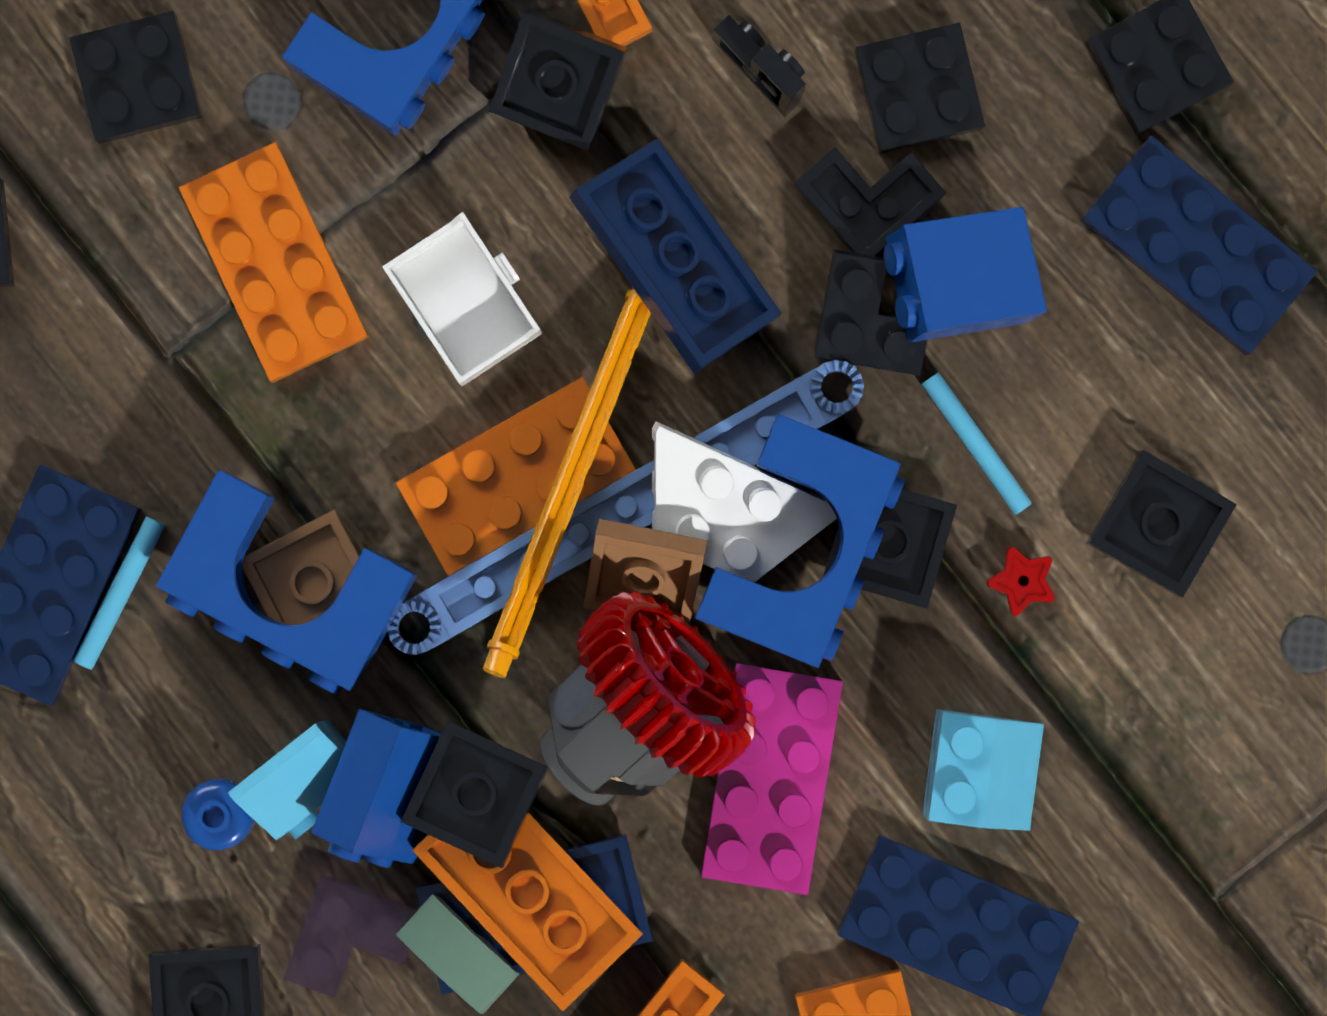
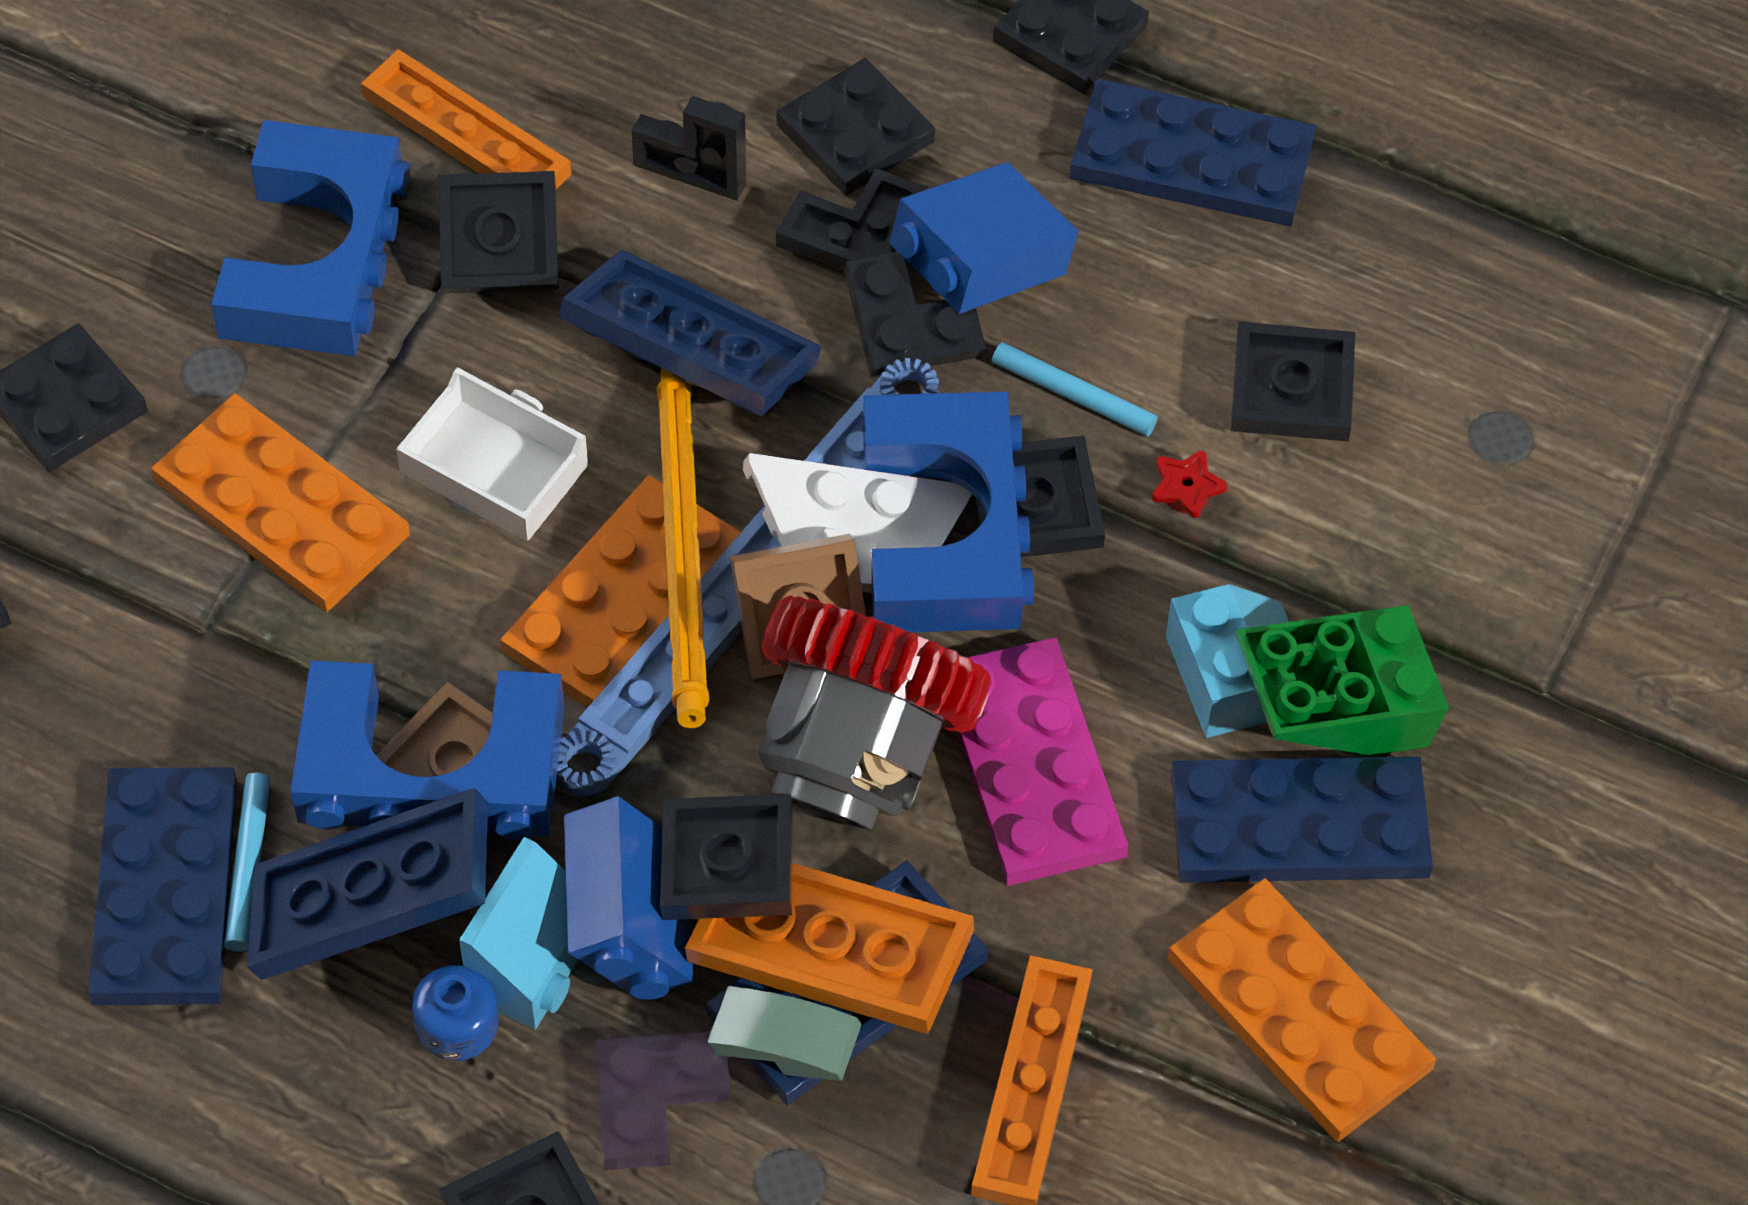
camera: 20 degrees left, 30 degrees down
none -> dark blue plate [247,788,488,980]
none -> green slope [1235,605,1449,756]

